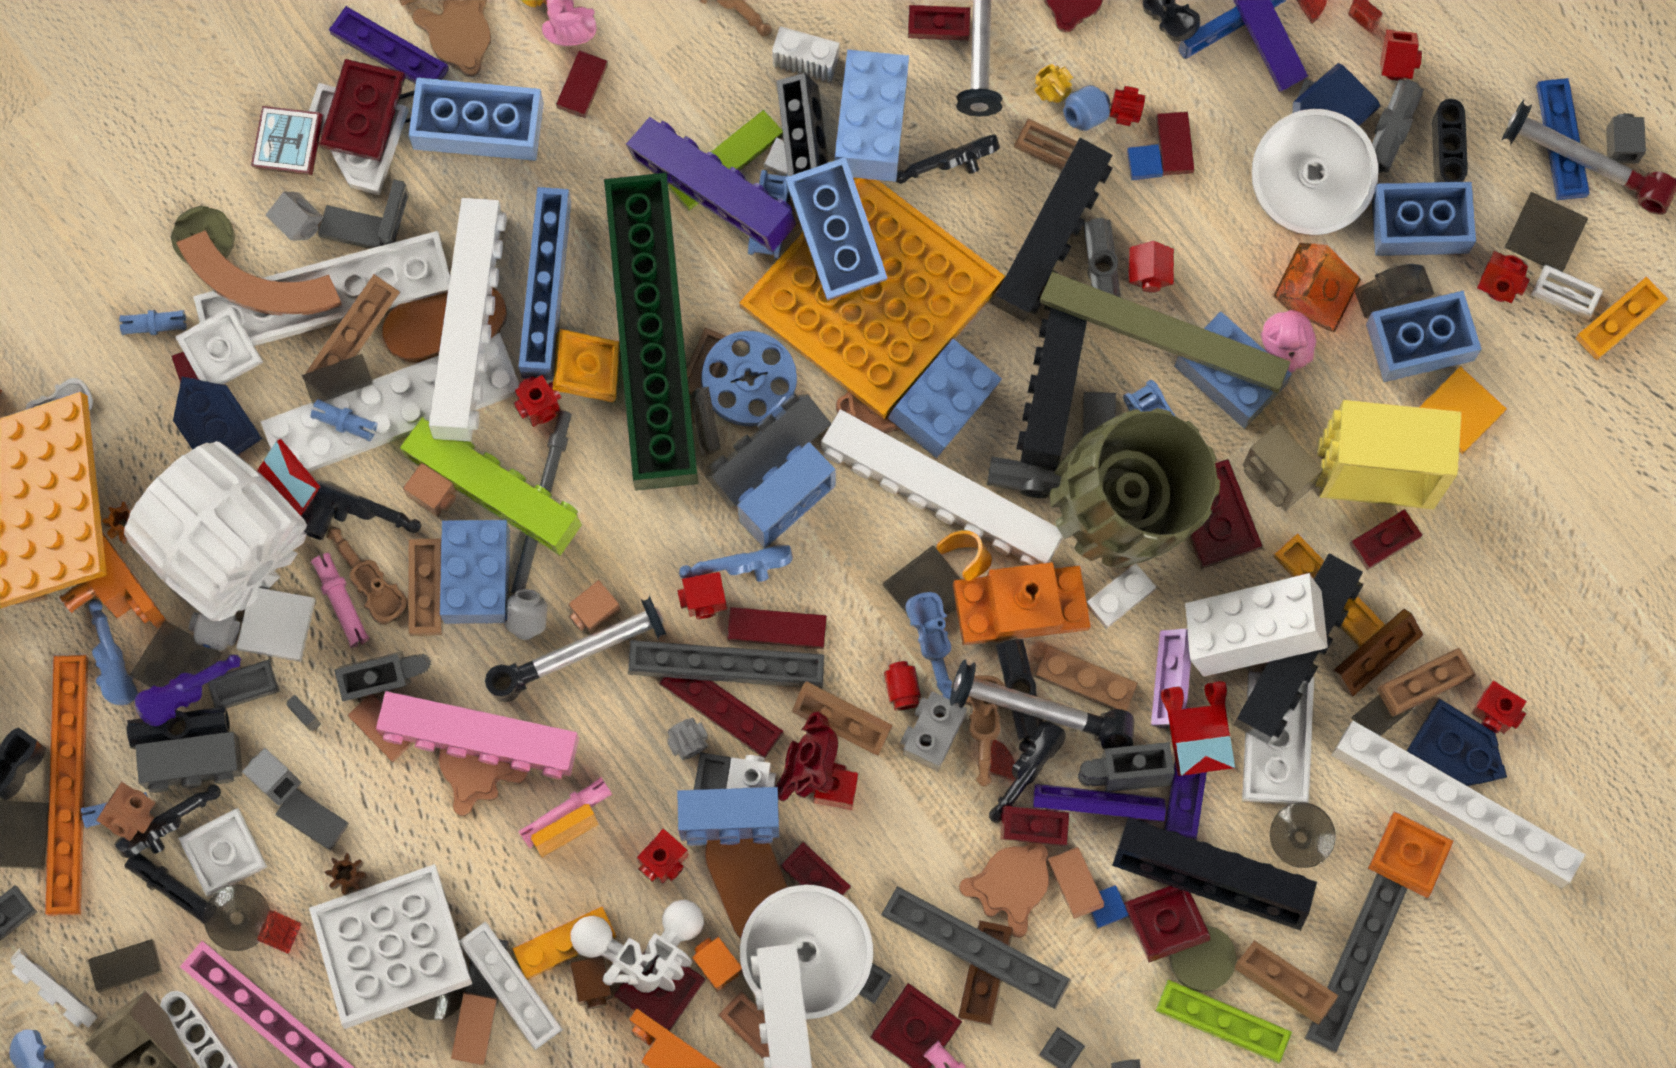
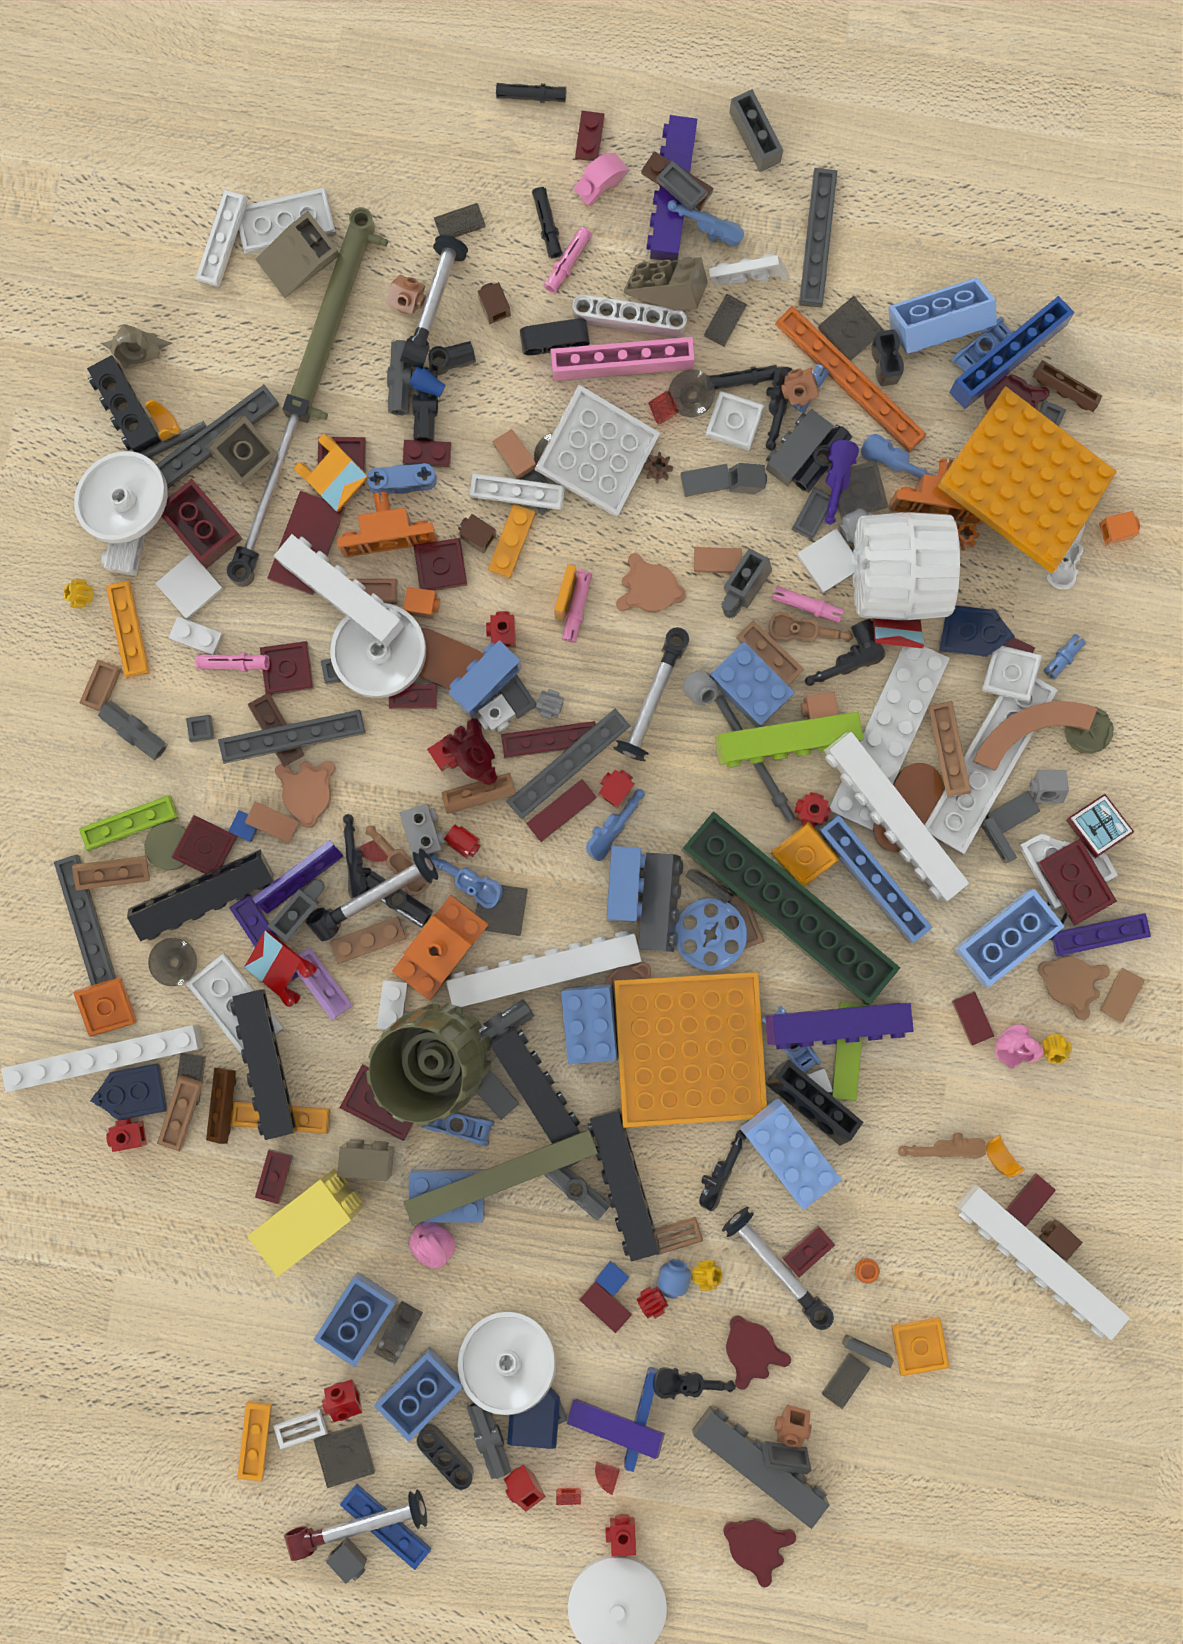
camera: 135 degrees right, 10 degrees up
dark grey tile [286,695,321,732] -> none
clear smoke tile [302,354,374,405] -> none
medium blue pin [310,399,378,442] -> none
bright pink brick [376,691,579,779] -> none
nougat brick [569,580,621,635] -> none
white piece [571,899,704,992] -> none
white brick [772,26,840,83] -> none
light blue brick [785,157,887,301] -> none
light orange helmet [936,530,992,580] -> none
dark red plate [1000,806,1069,846] -> none
red brick [1128,240,1174,293] -> none
white brick [1185,573,1328,677] -> none
clear orange slope [1273,243,1361,332] -> none
light orange tile [1419,366,1507,455] -> none

